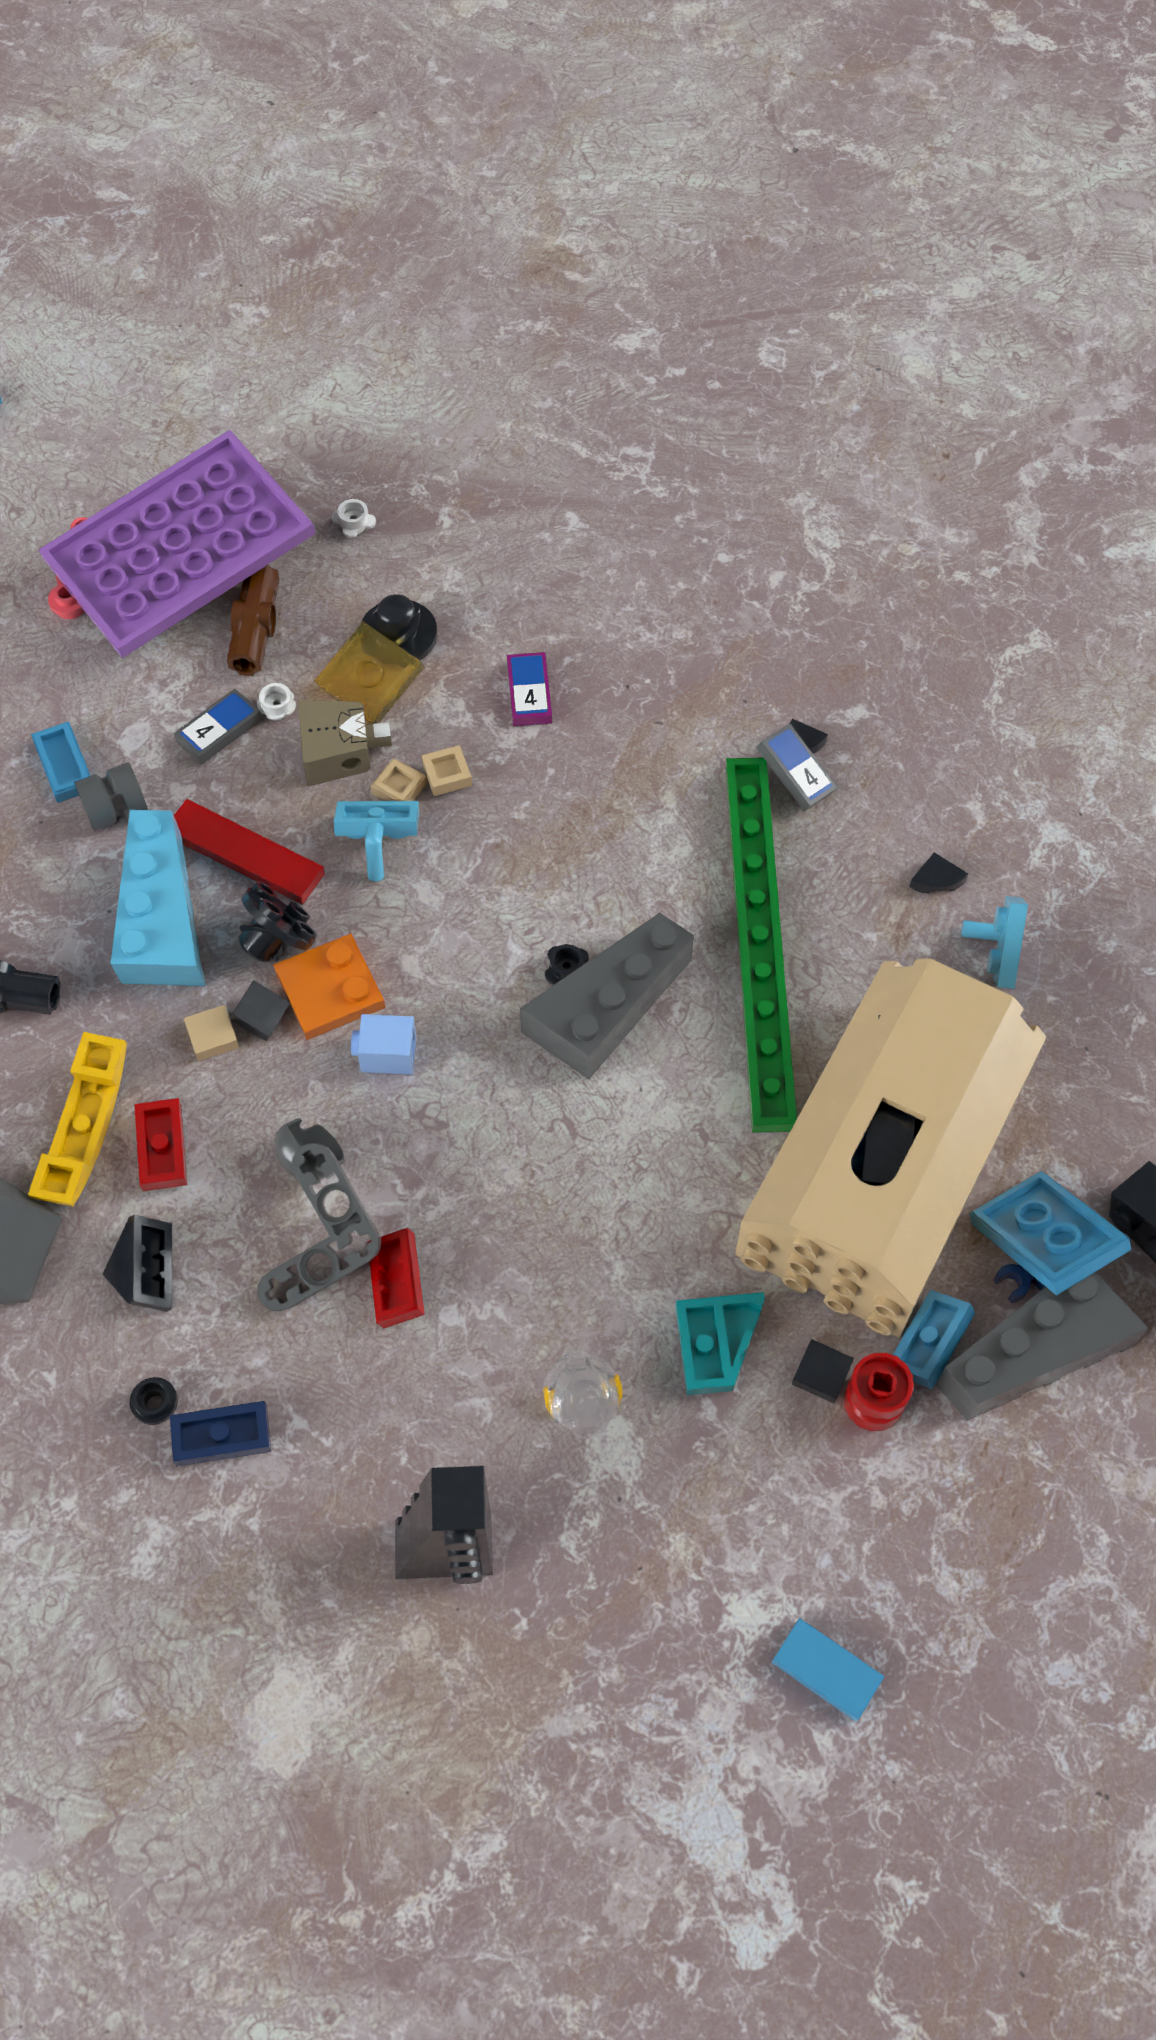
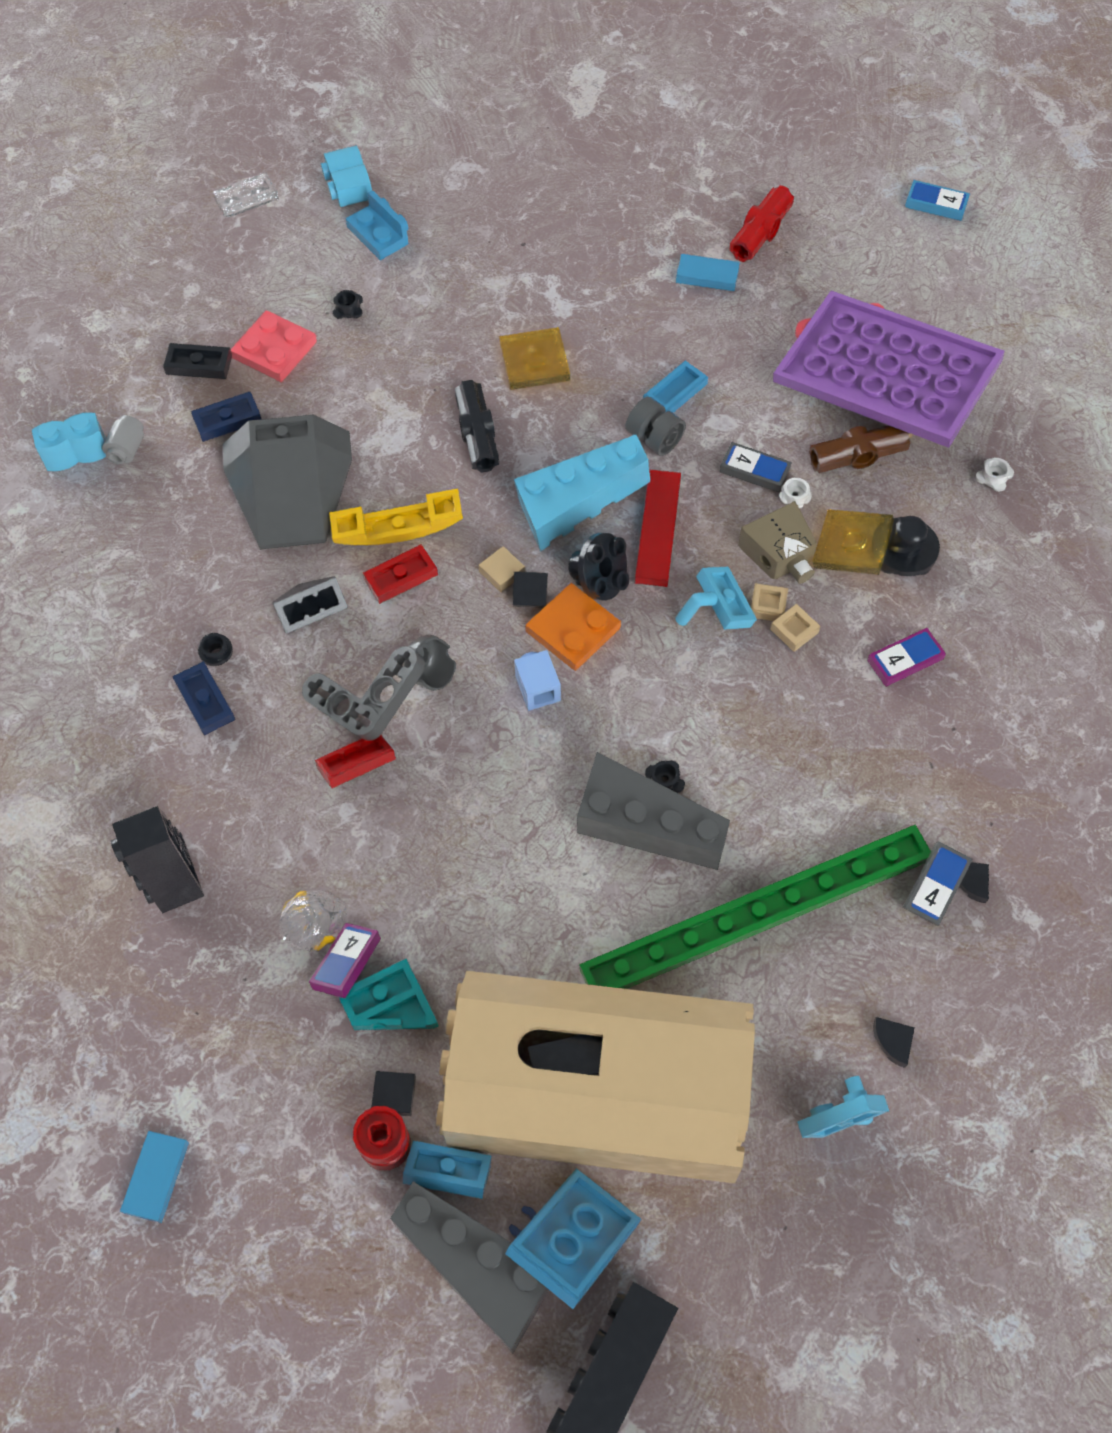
camera: 70 degrees right, 0 degrees up
none -> tile [309,923,381,998]

